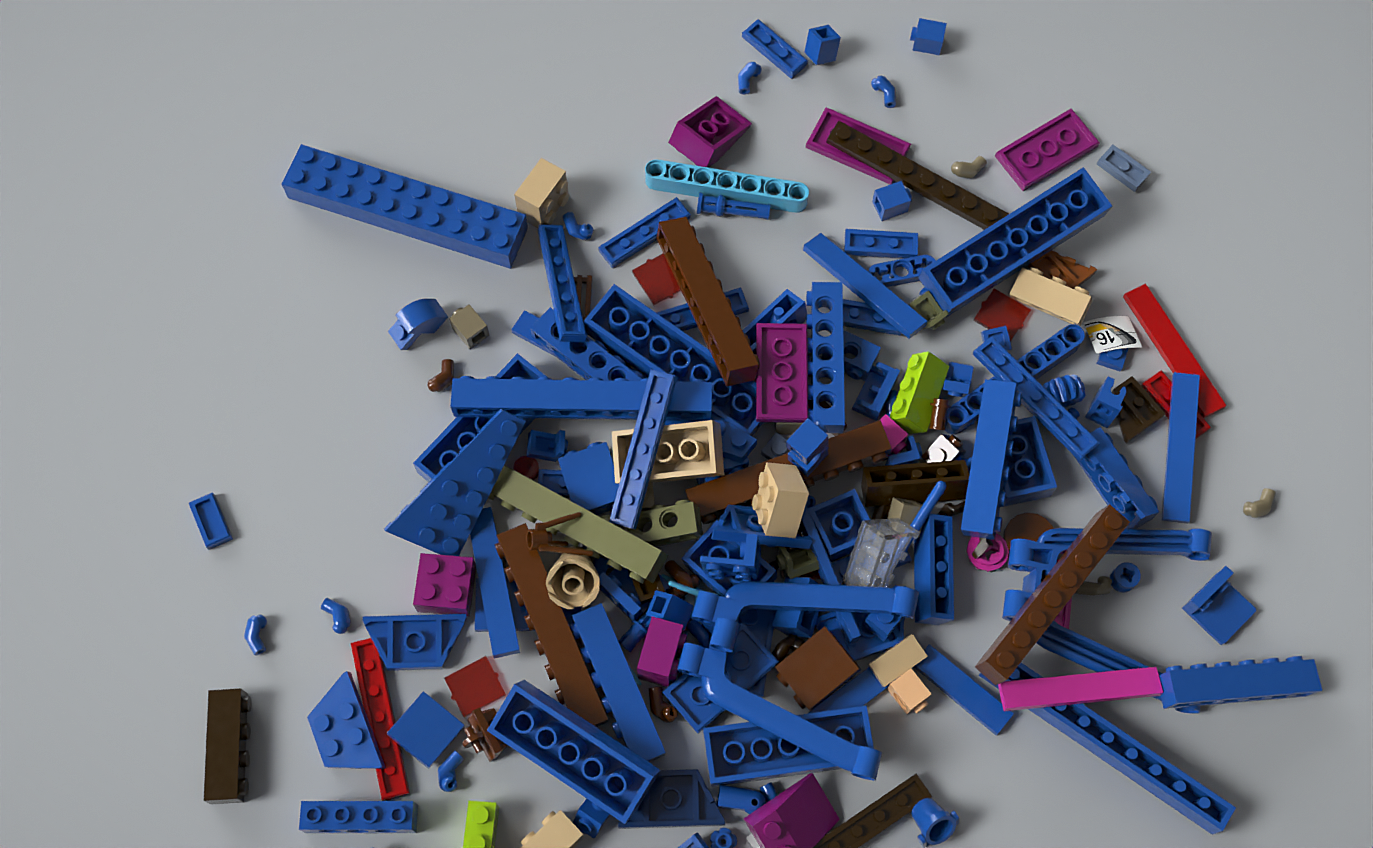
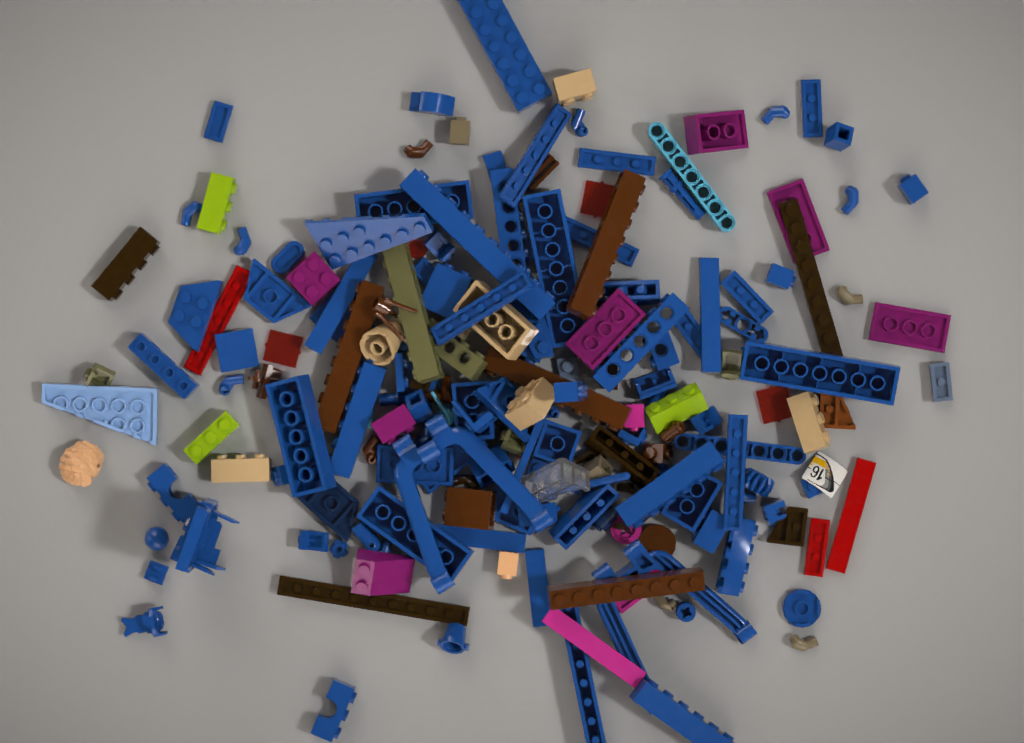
camera: 40 degrees right, 20 degrees up
tan tile [868,634,928,687] -> none
blue plate [981,326,1012,352] -> none
blue tile [1162,372,1200,524] -> none
blue bracket [1182,566,1256,645] -> none
none -> lime brick [196,172,238,235]
none -> blue tile [271,241,305,274]
none -> dark blue brick [592,506,619,532]
none -> blue brick [691,508,727,554]
none -> blue tile [782,589,821,628]

